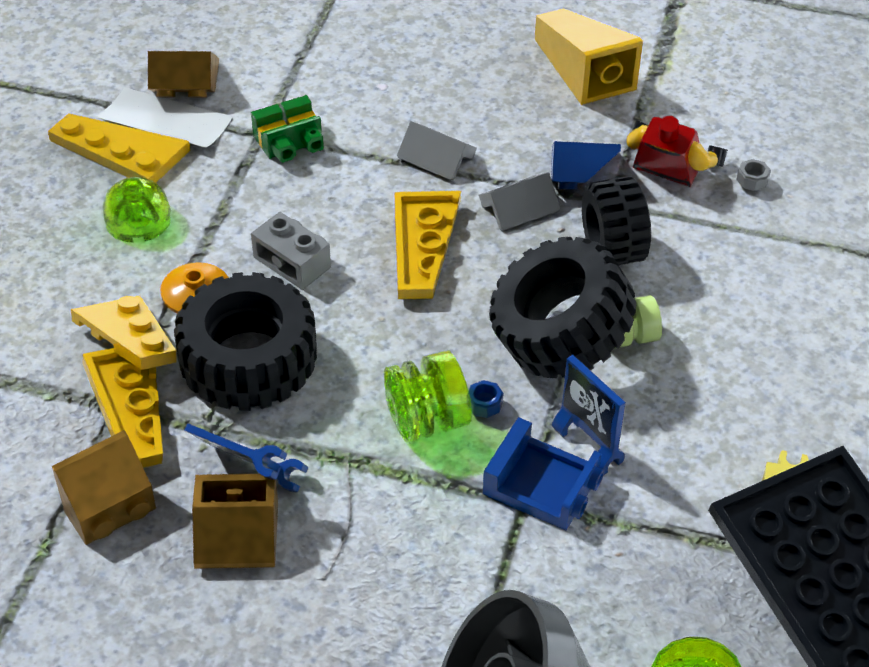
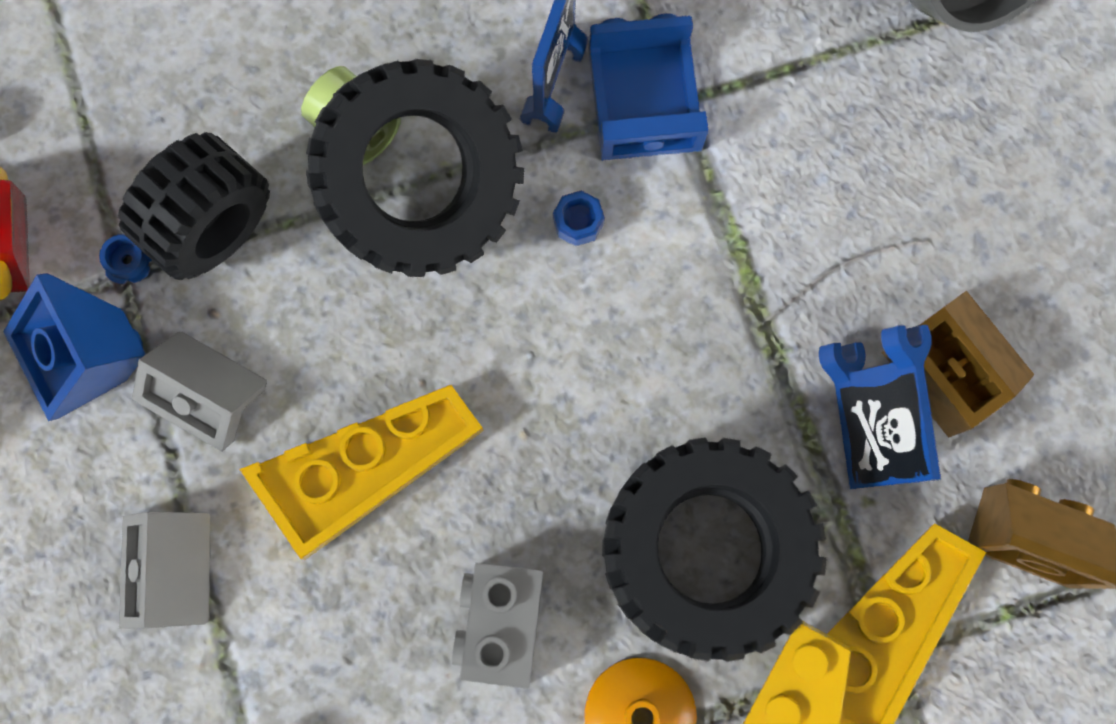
camera: 125 degrees left, 30 degrees up
clear neon green wheel [384,350,472,443] -> none

